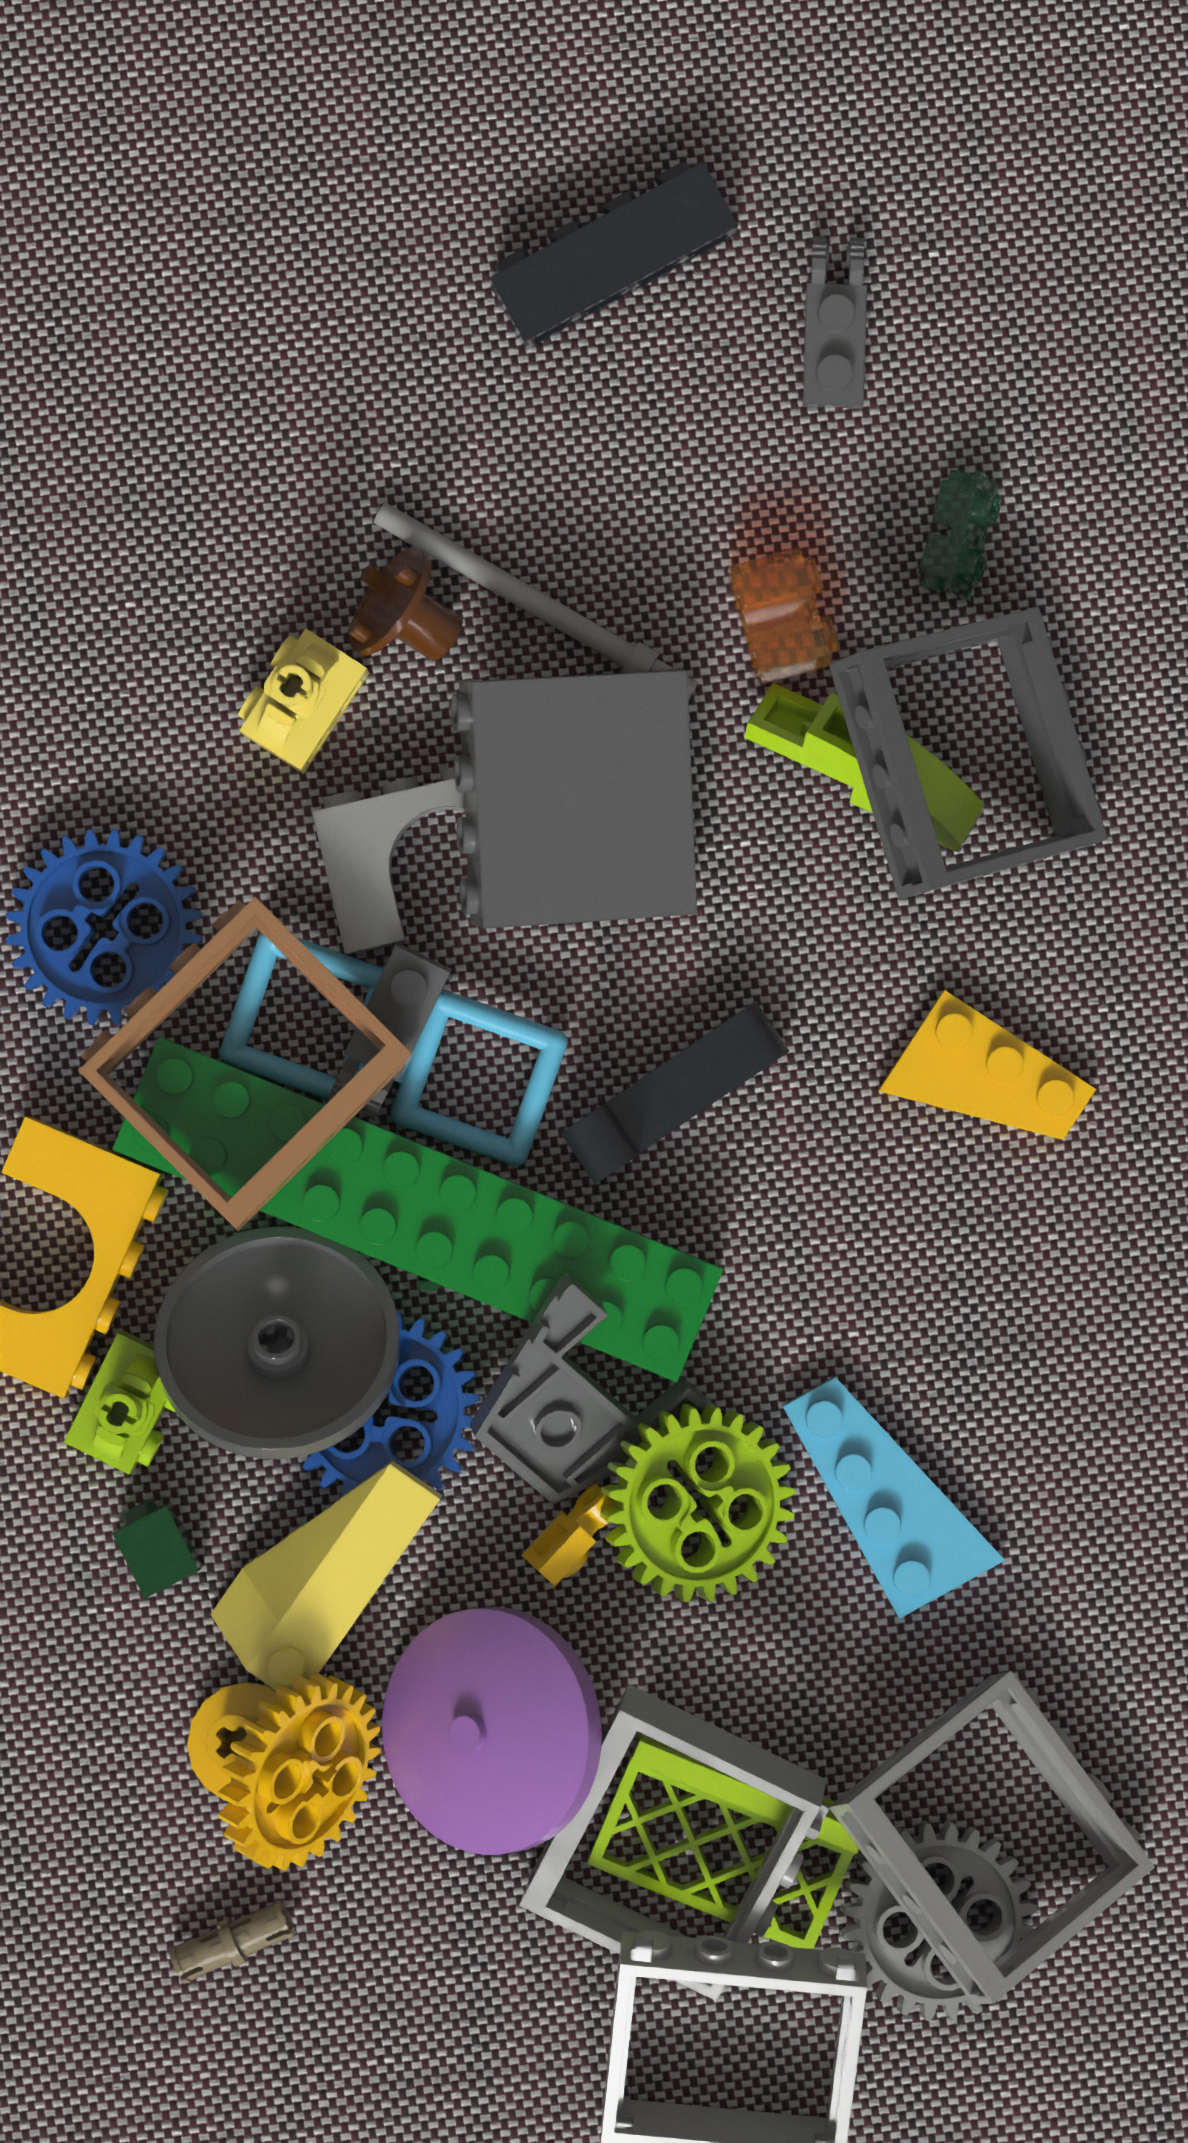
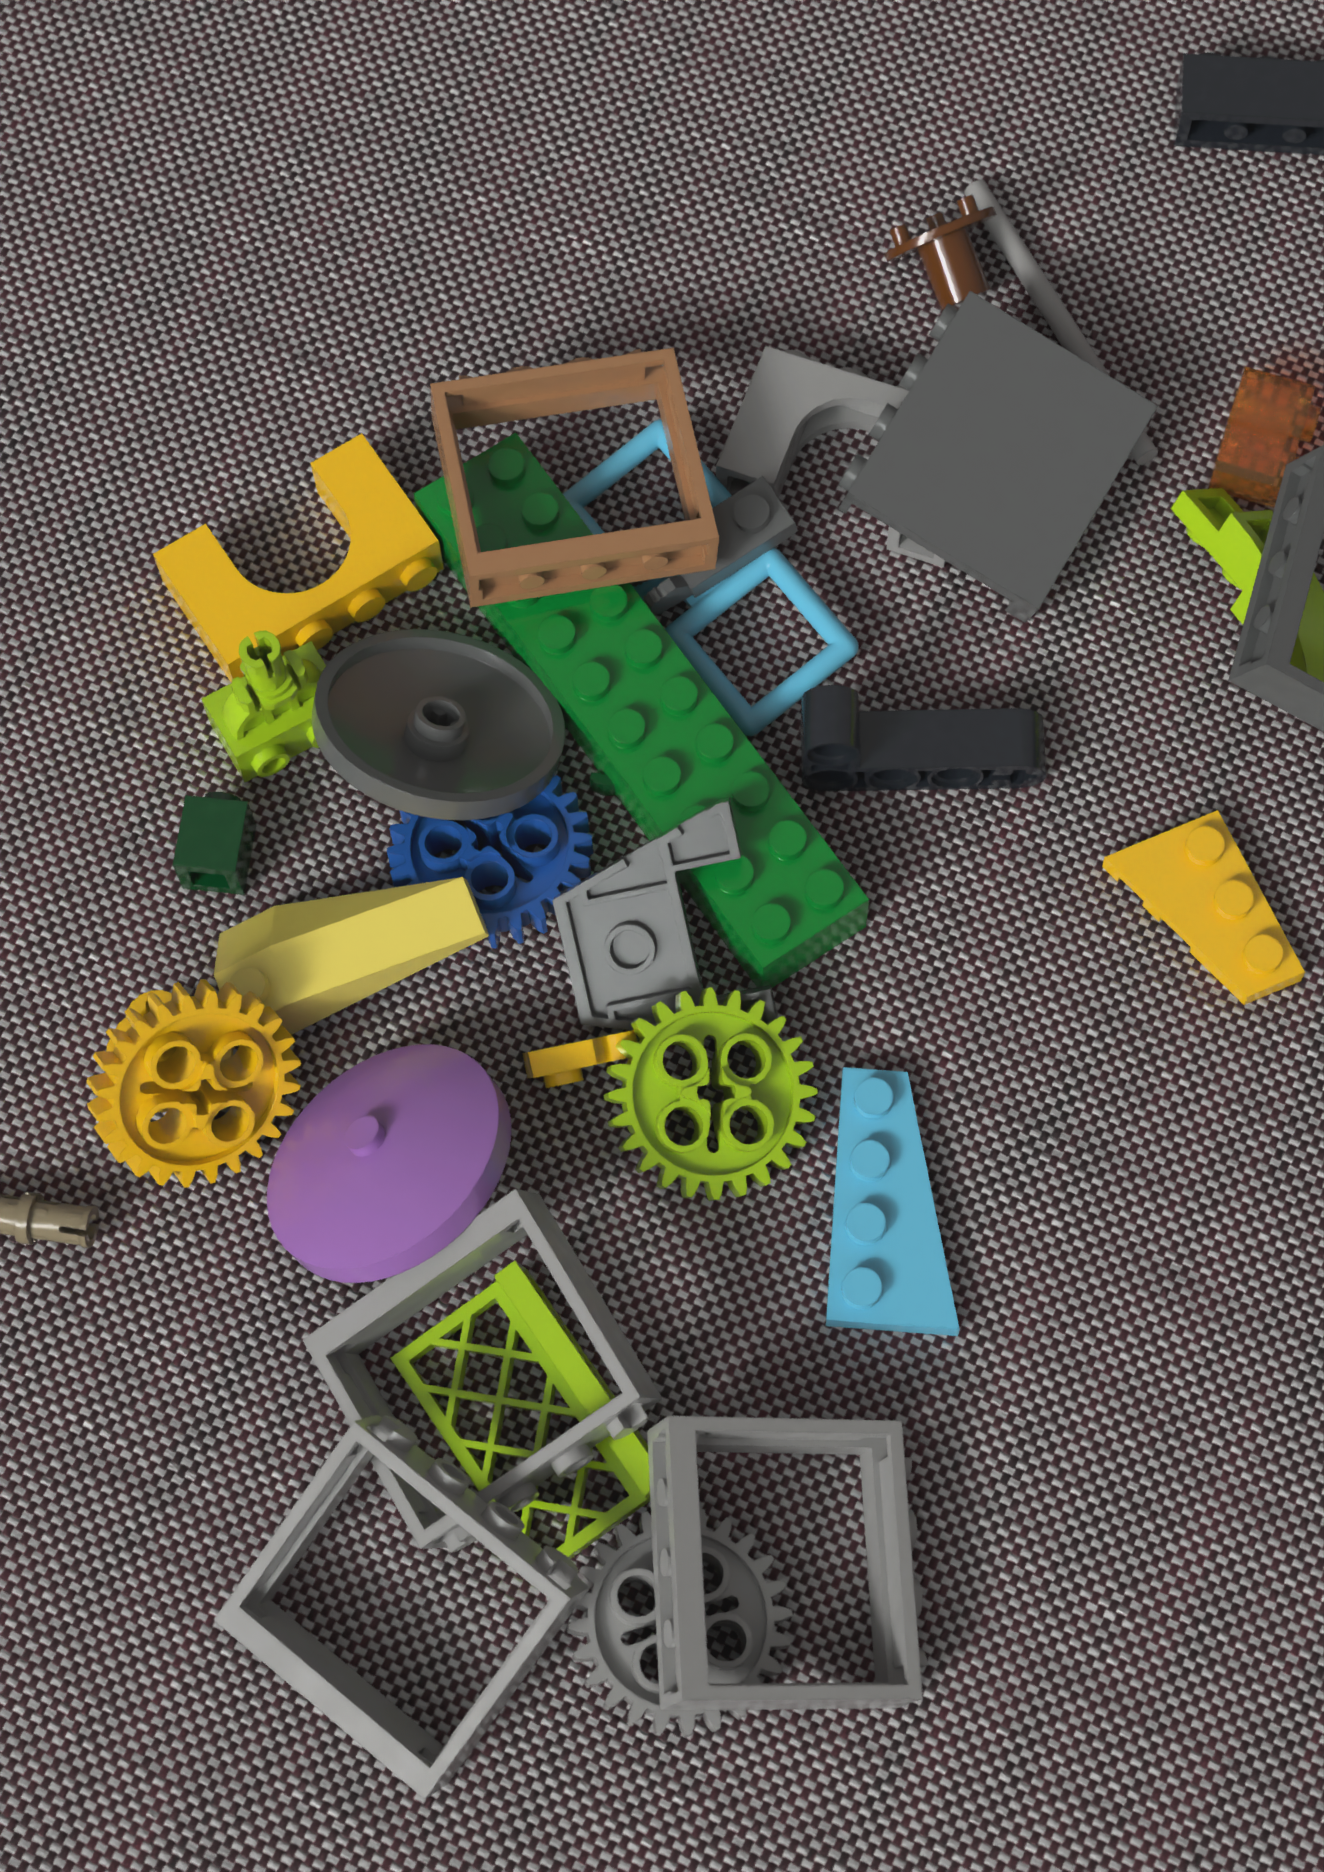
camera: 40 degrees right, 20 degrees down
blue gear [5,829,203,1026] -> none
light yellow brick [238,628,369,774] -> none

